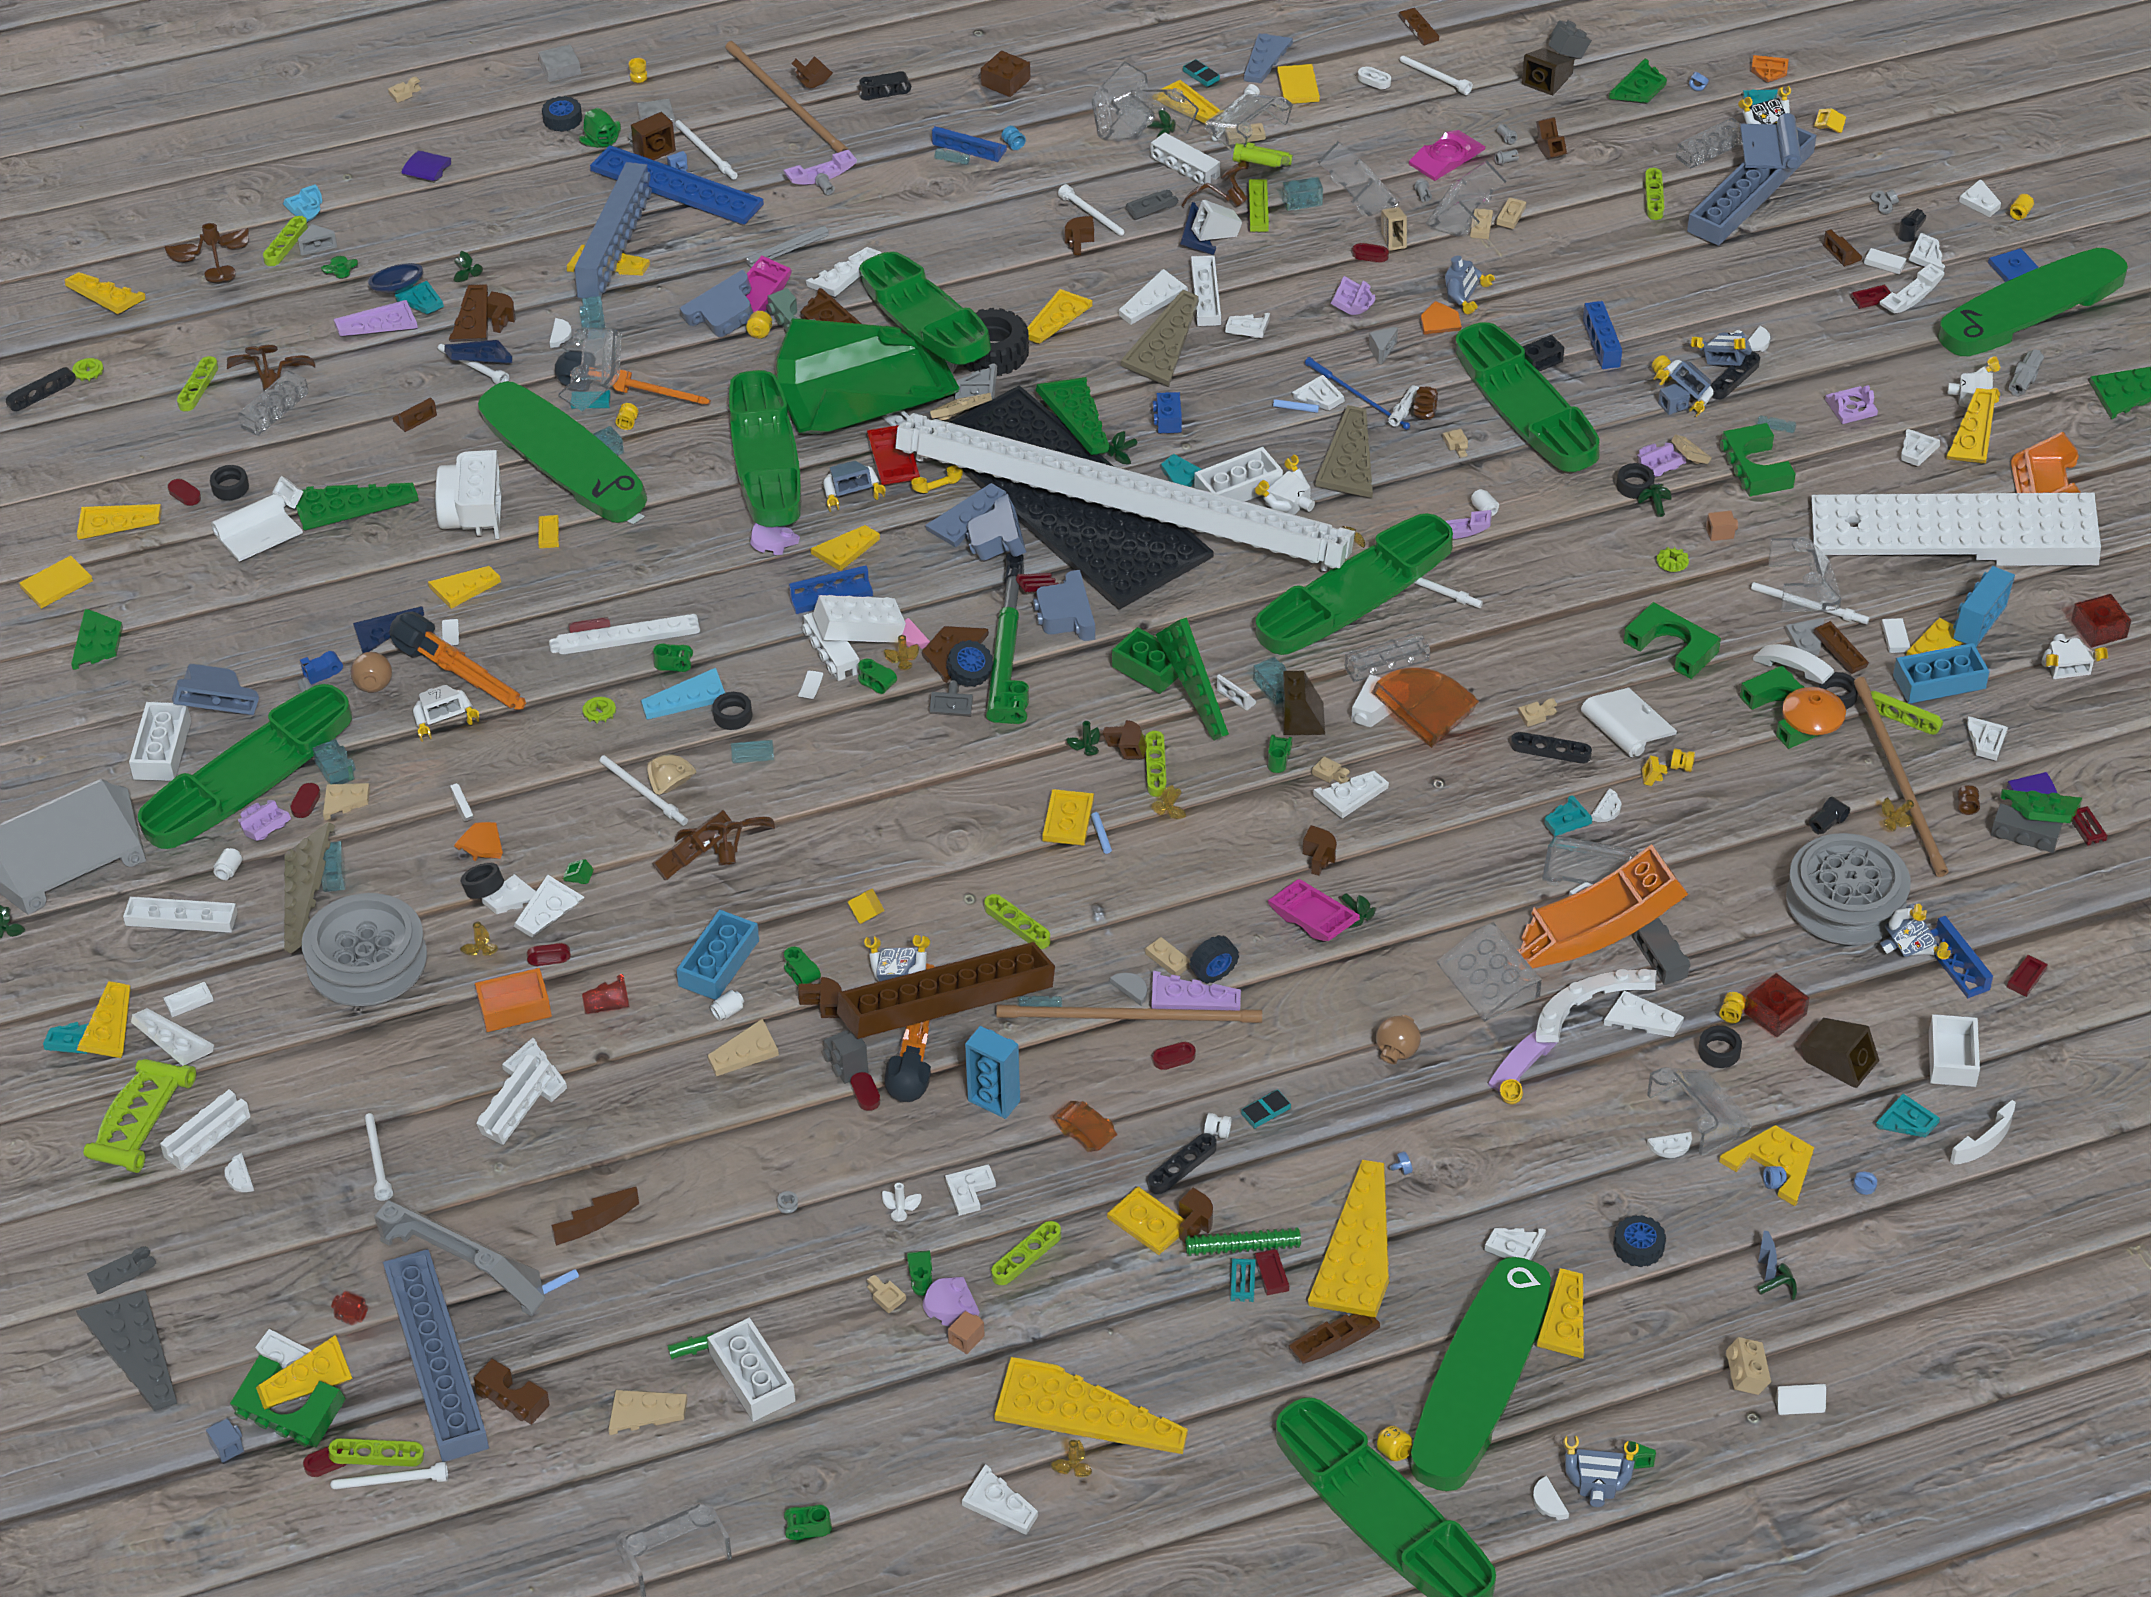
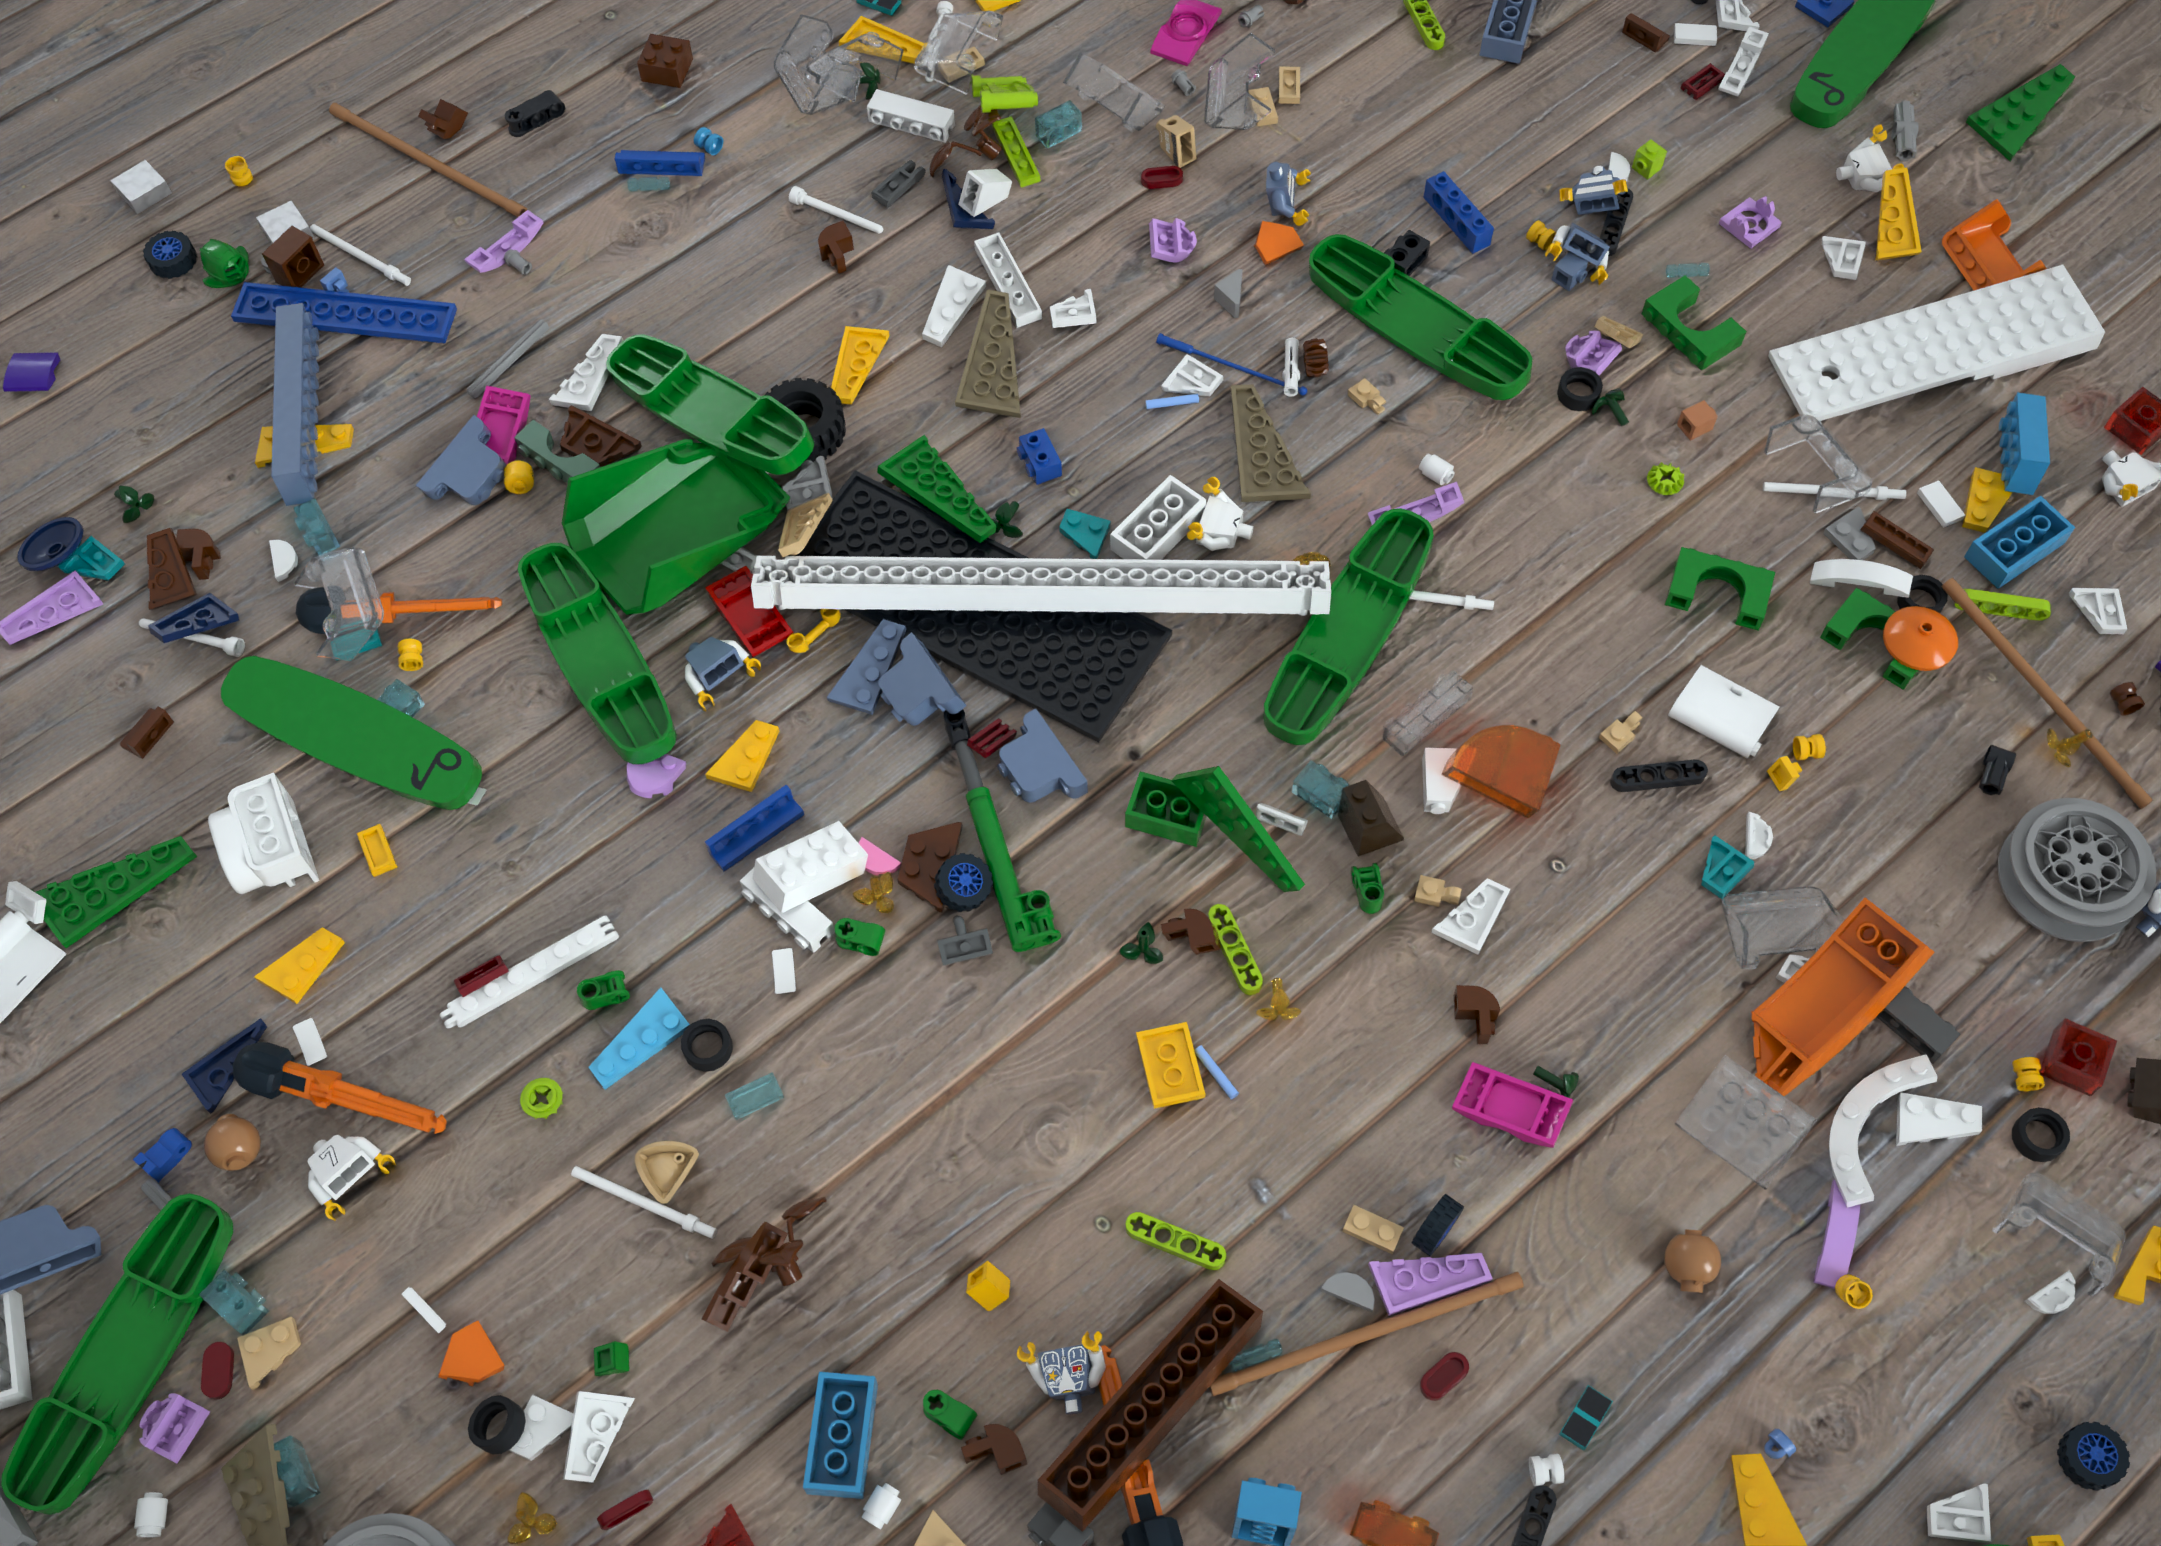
camera: 20 degrees left, 15 degrees up
none -> lime brick [1632,139,1667,180]

